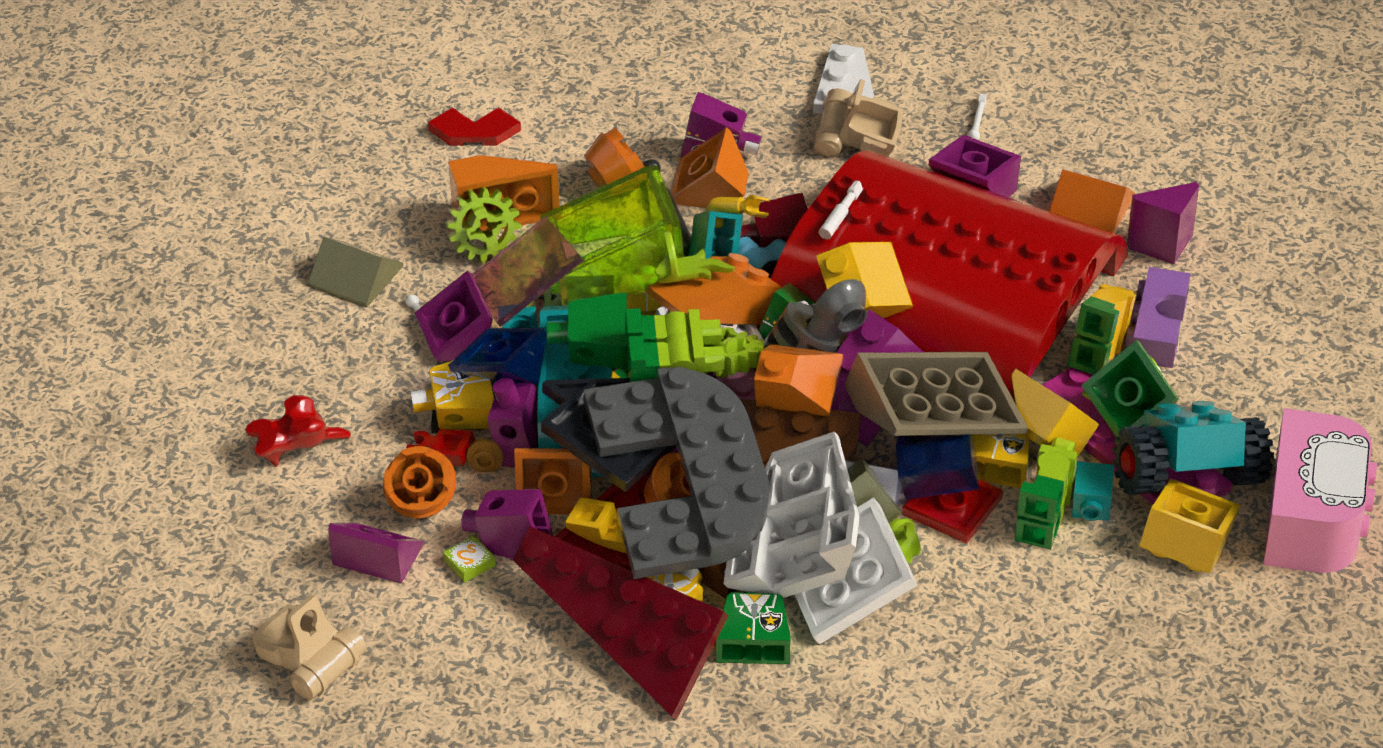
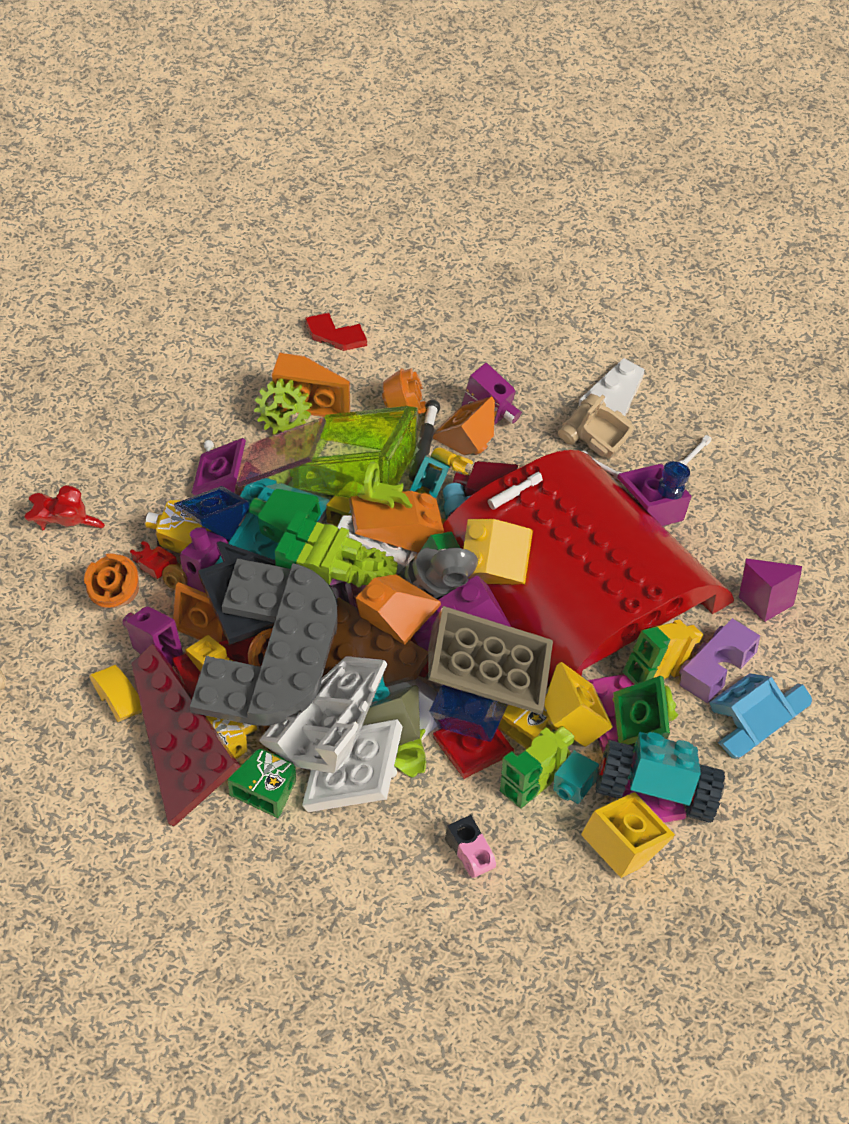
camera: 25 degrees right, 5 degrees up
olive slope [308,236,403,308] -> none
magenta slope [328,522,424,583] -> none
tile [443,535,496,583] -> none
orange slope [1050,169,1135,233] -> none
bright pink brick [1263,408,1377,573] -> none
none -> yellow slope [89,665,142,722]
none -> leg [445,815,496,878]
none -> clear blue wheel [657,461,690,499]
none -> dark azure plate [709,673,812,759]

